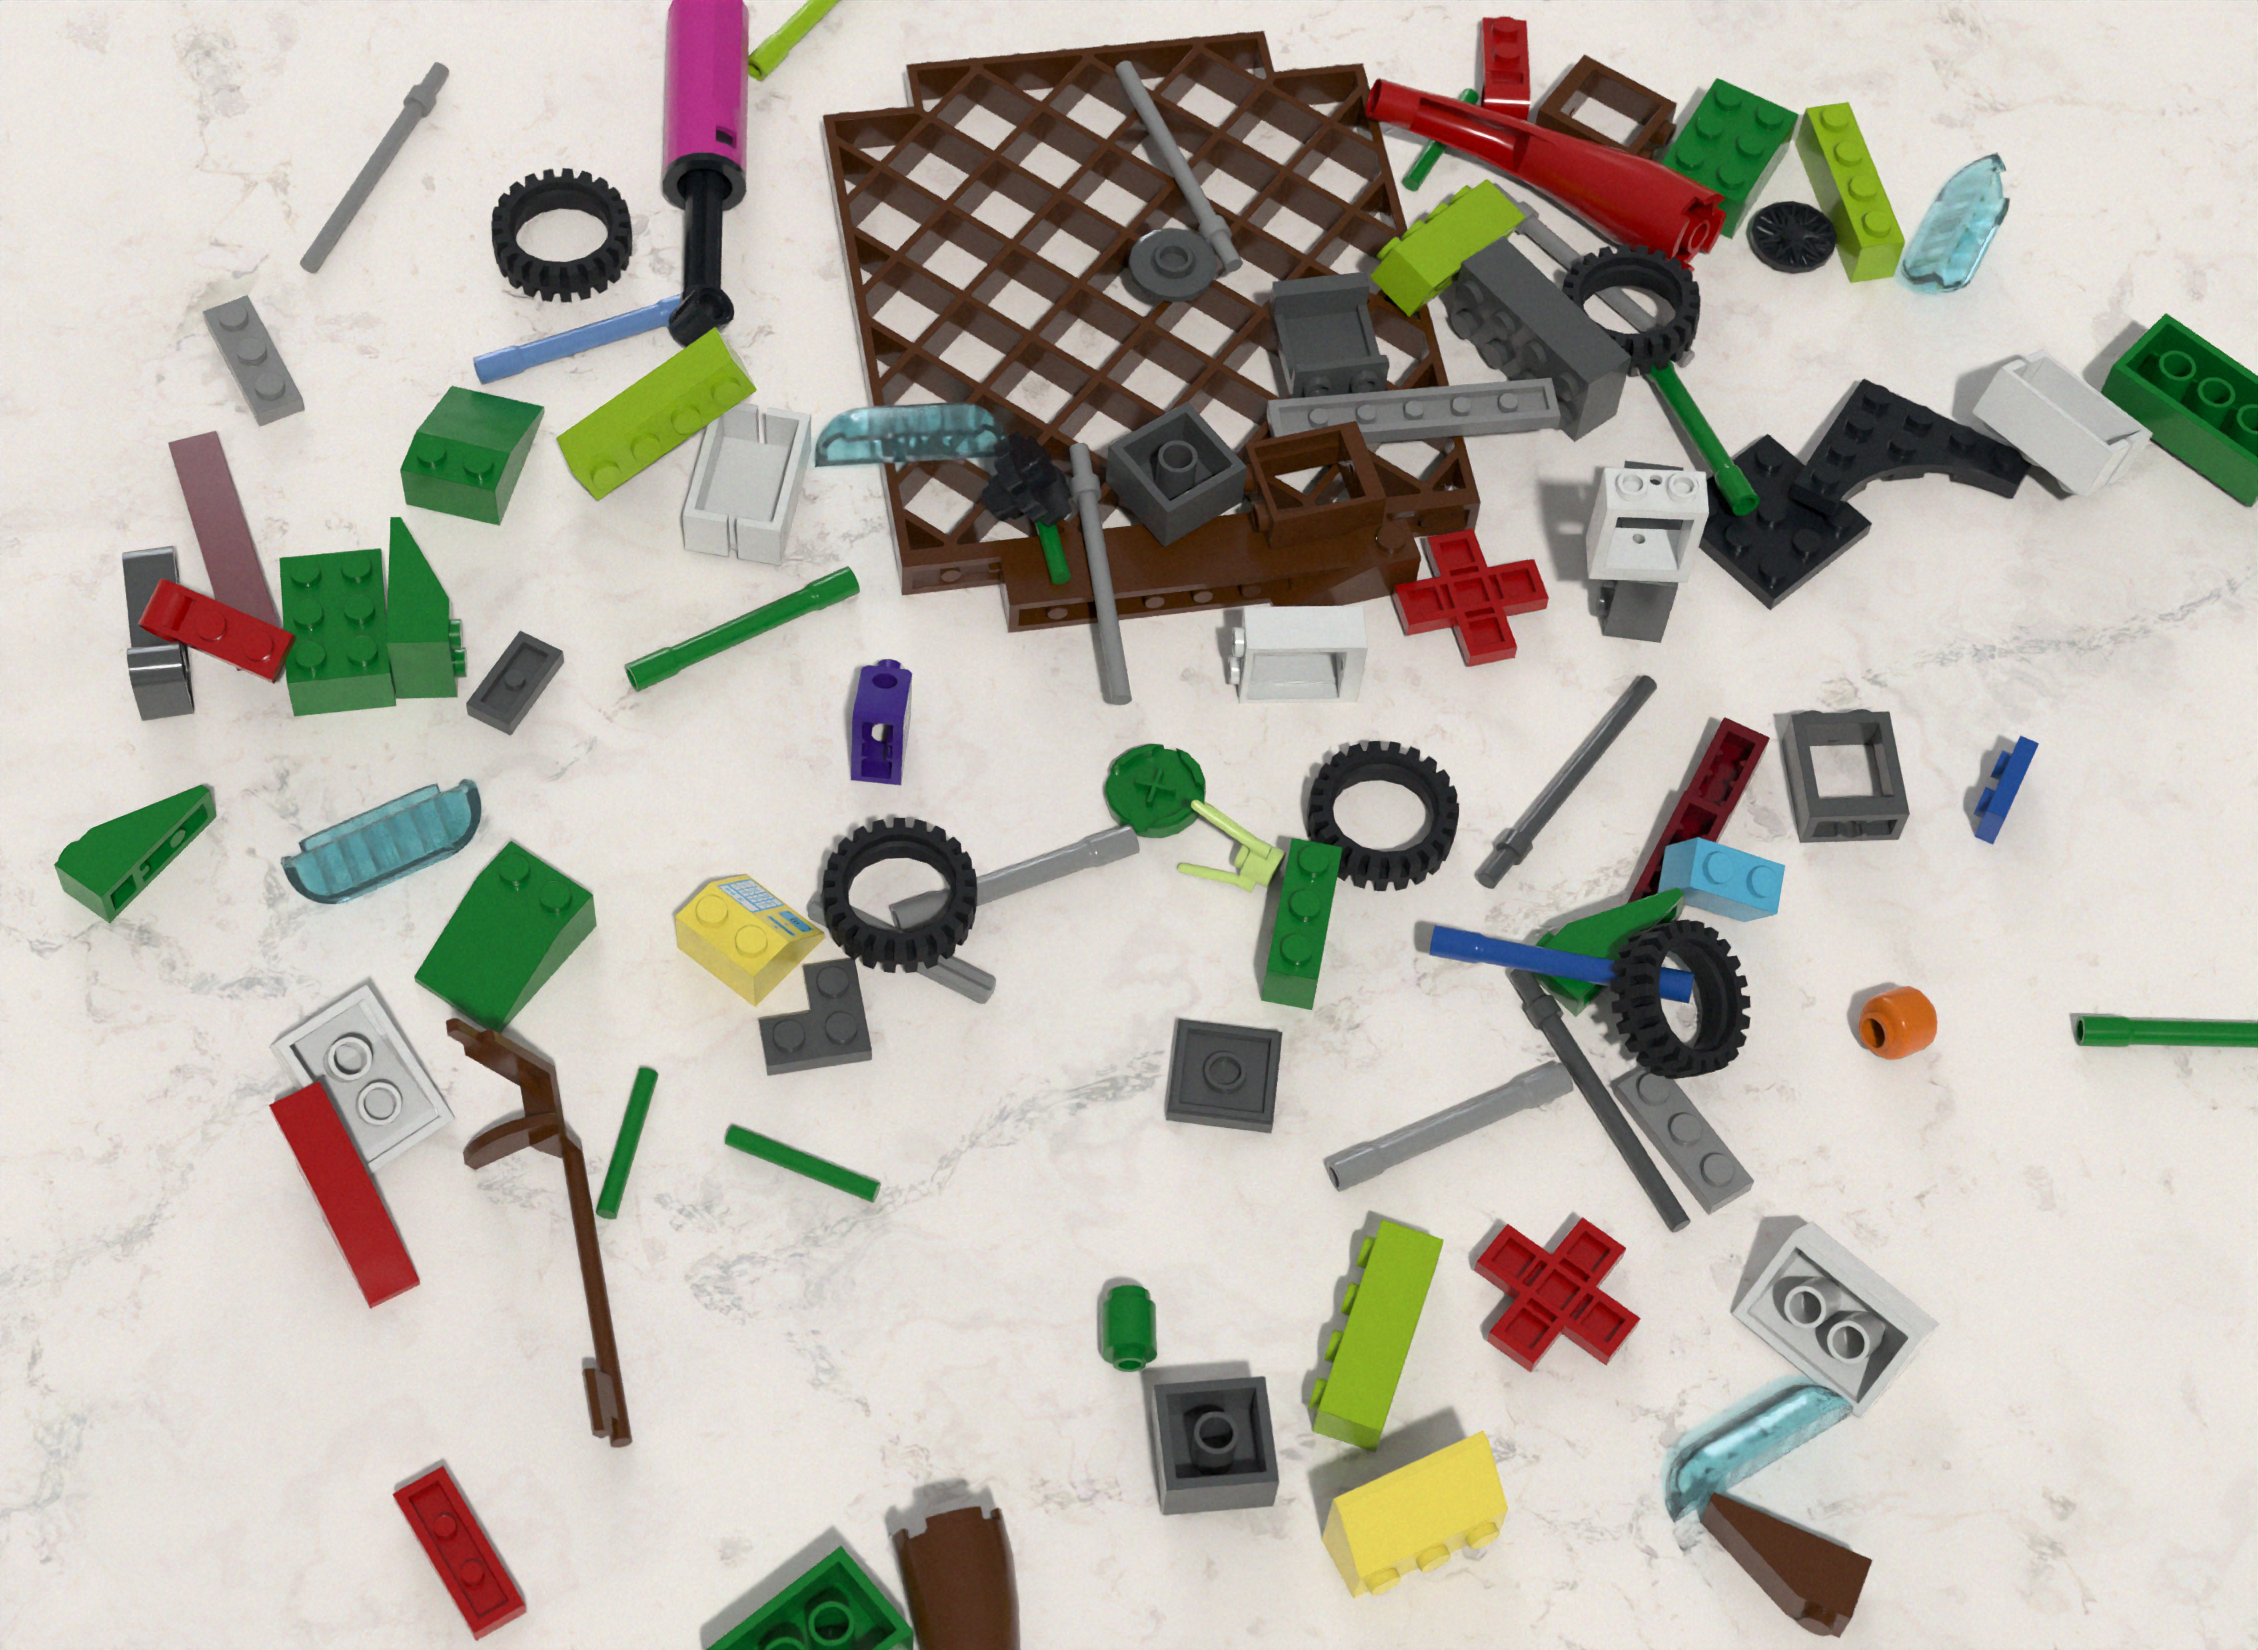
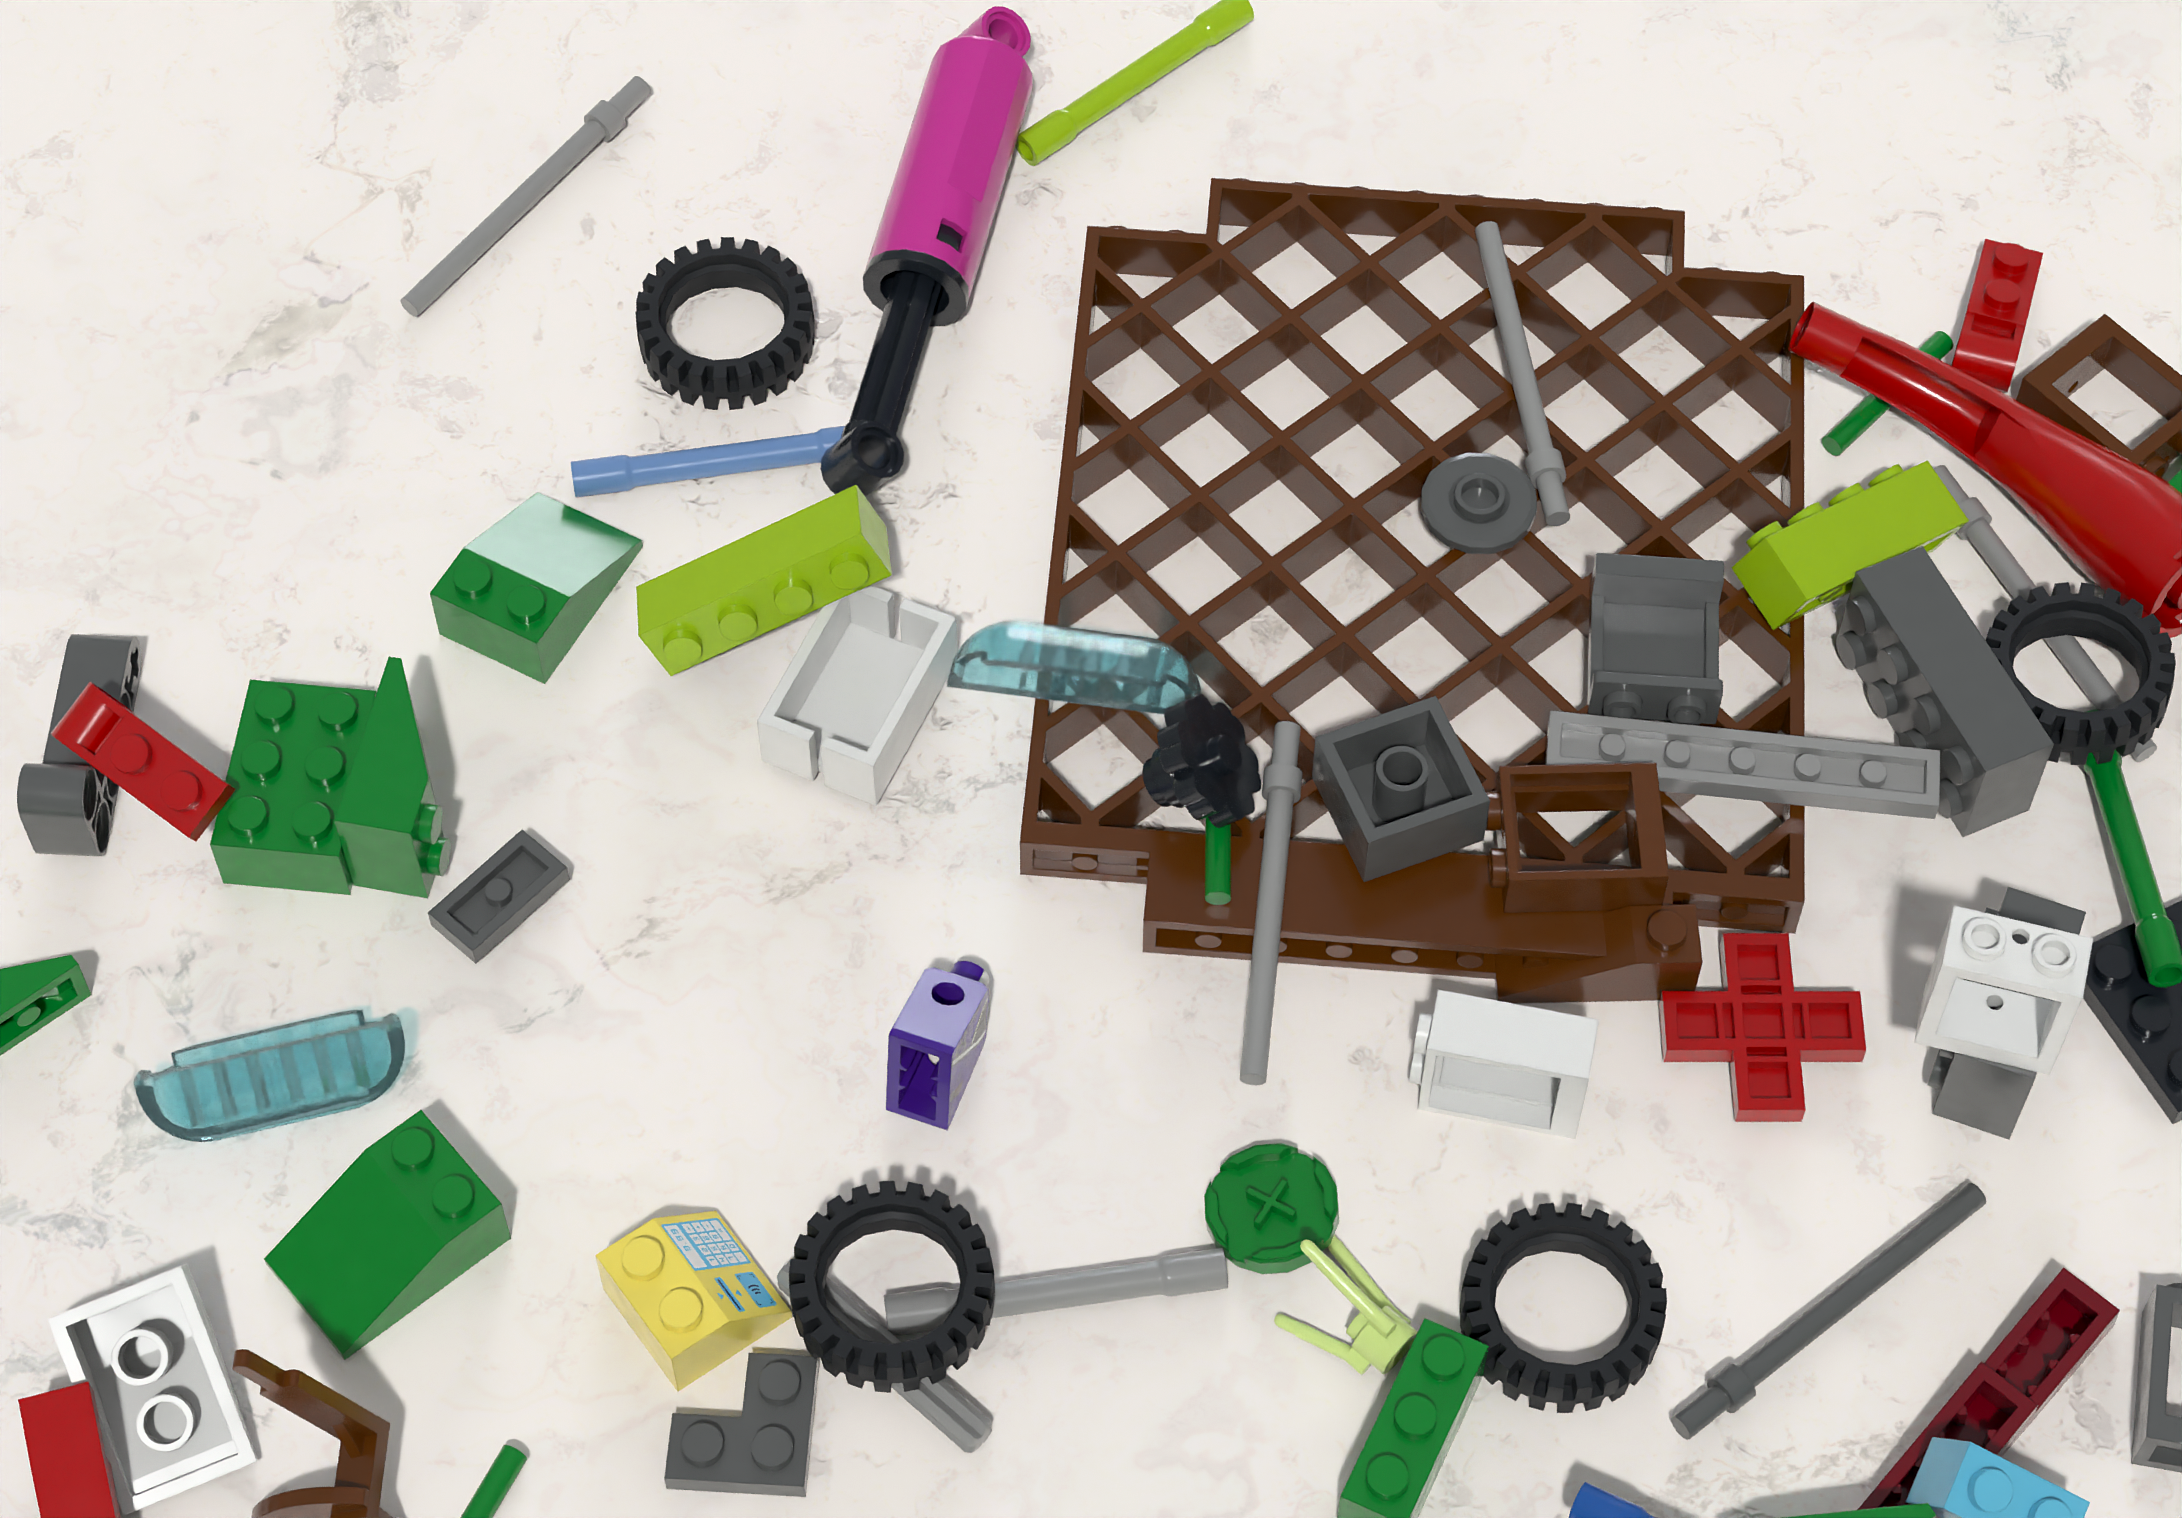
camera: 20 degrees right, 0 degrees up
slope [168,431,279,671] -> none
light grey plate [203,295,305,427] -> none
green piece [625,566,860,692] -> none

